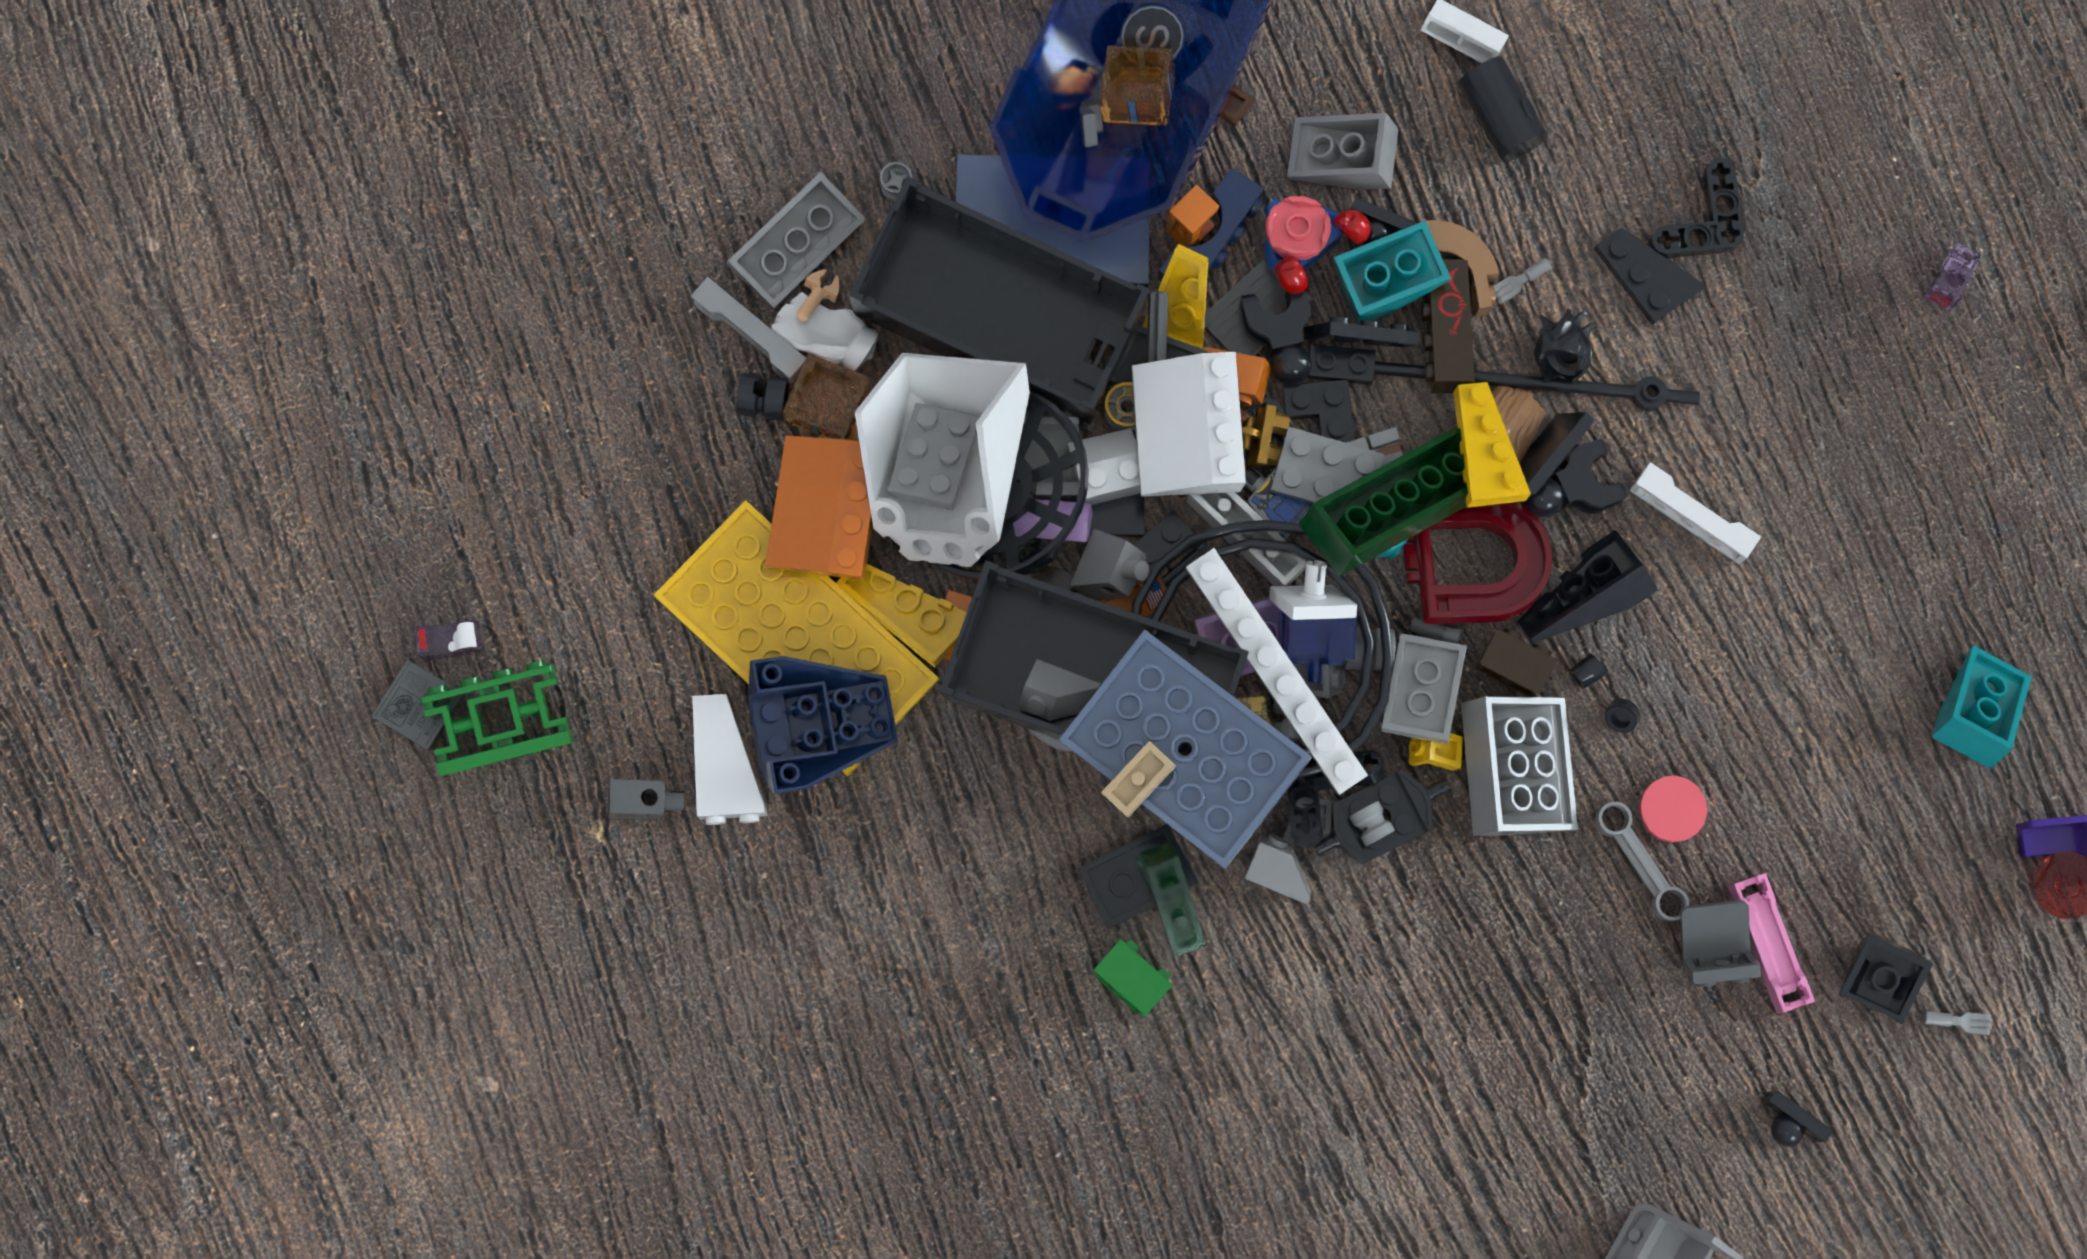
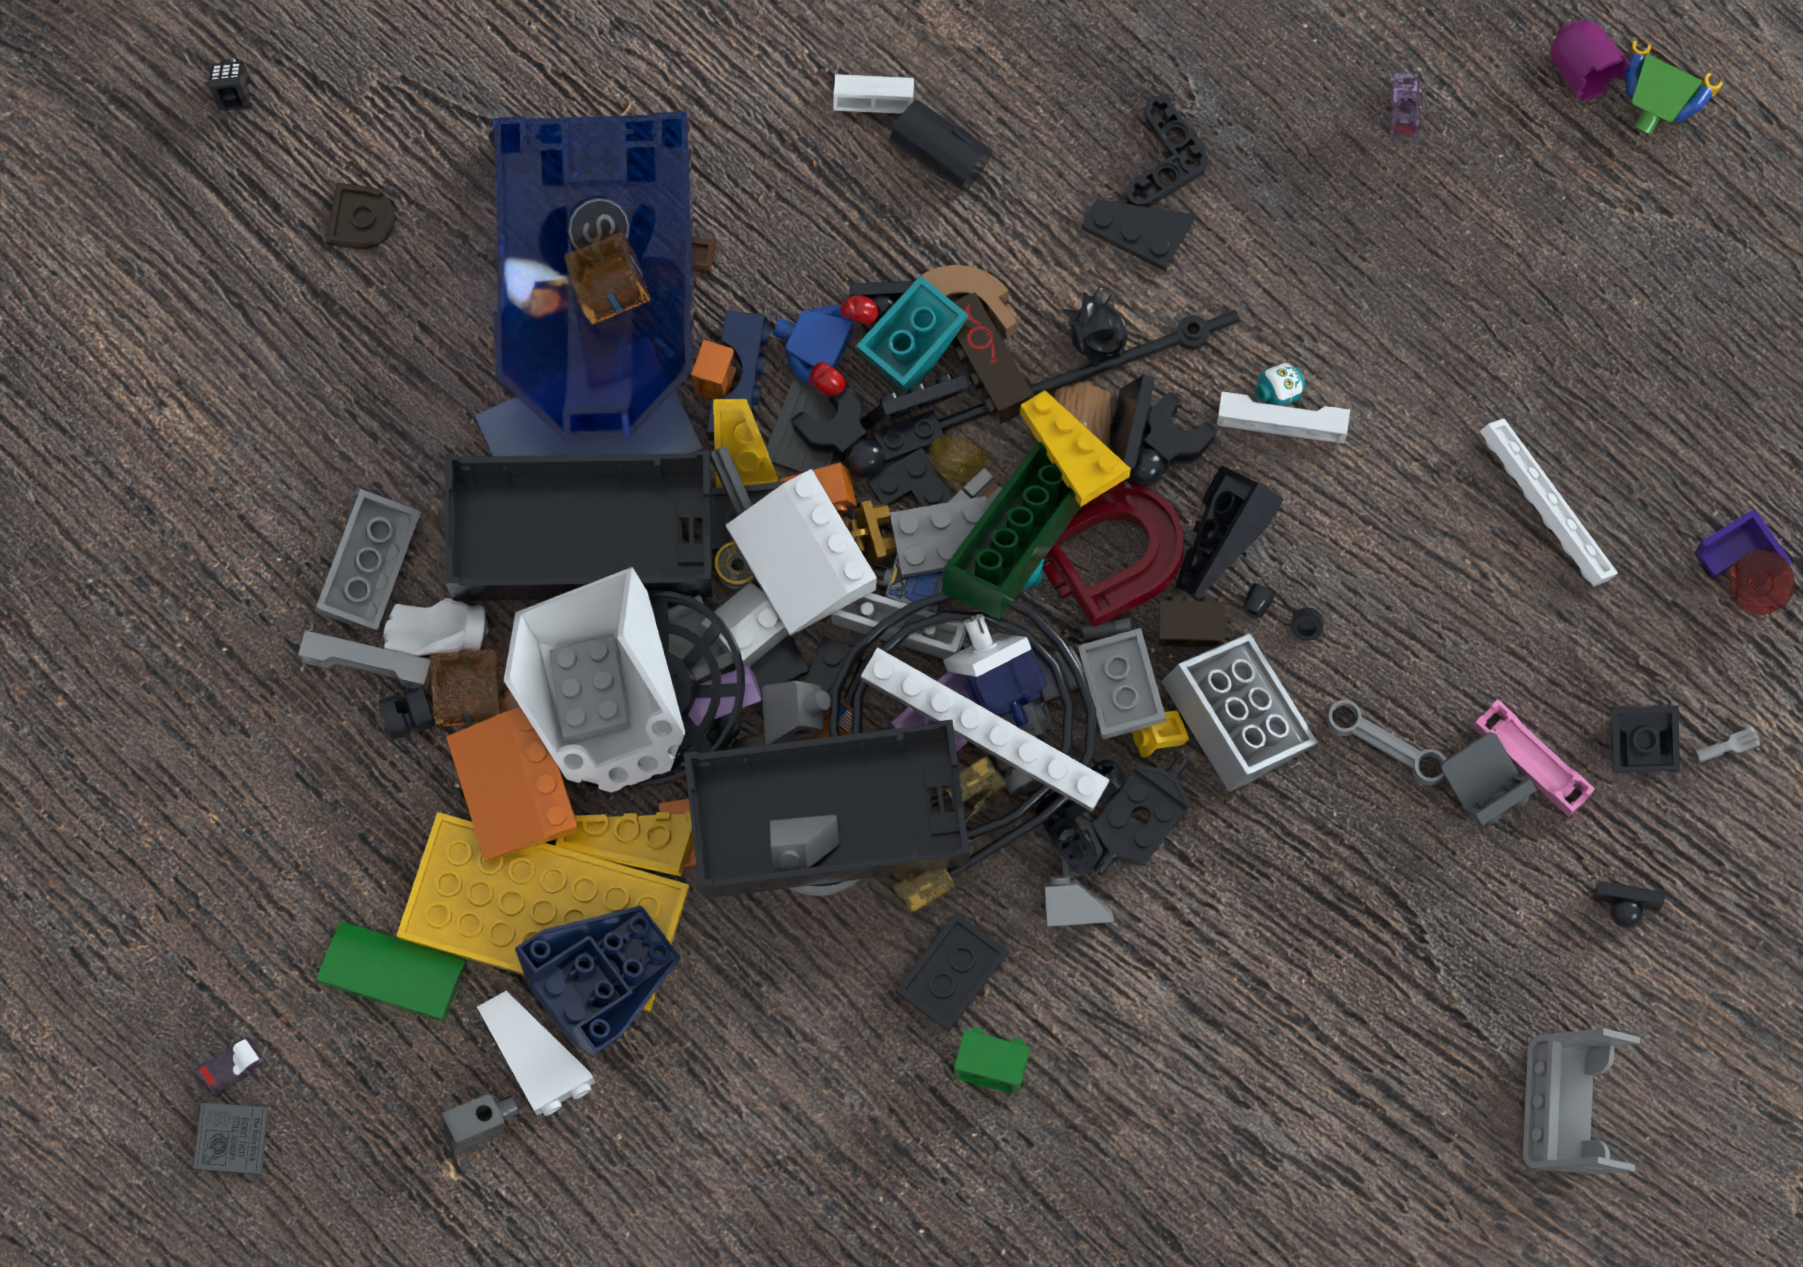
camera: 20 degrees left, 5 degrees down
green fence [420,660,575,777] -> none
light nougat bar [796,269,839,322] -> none
light grey wheel [880,162,912,203] -> none
sand blue piece [1059,630,1312,869] -> none
dark grey slope [1079,99,1103,147] -> none
tan plate [1101,741,1176,818] -> none
clear green slope [1138,842,1206,957] -> none
coral tile [1266,196,1331,260] -> none
light grey slope [1287,113,1399,190] -> none
light grey wheel [1349,801,1395,846] -> none
light grey piece [1493,258,1551,305] -> none
coral tile [1638,776,1708,843] -> none
teal slope [1932,645,2032,769] -> none
none -> green slope [316,921,466,1023]
none -> clear yellow piece [930,436,988,481]
none -> head [1255,363,1305,407]
none -> white plate [1480,419,1618,586]

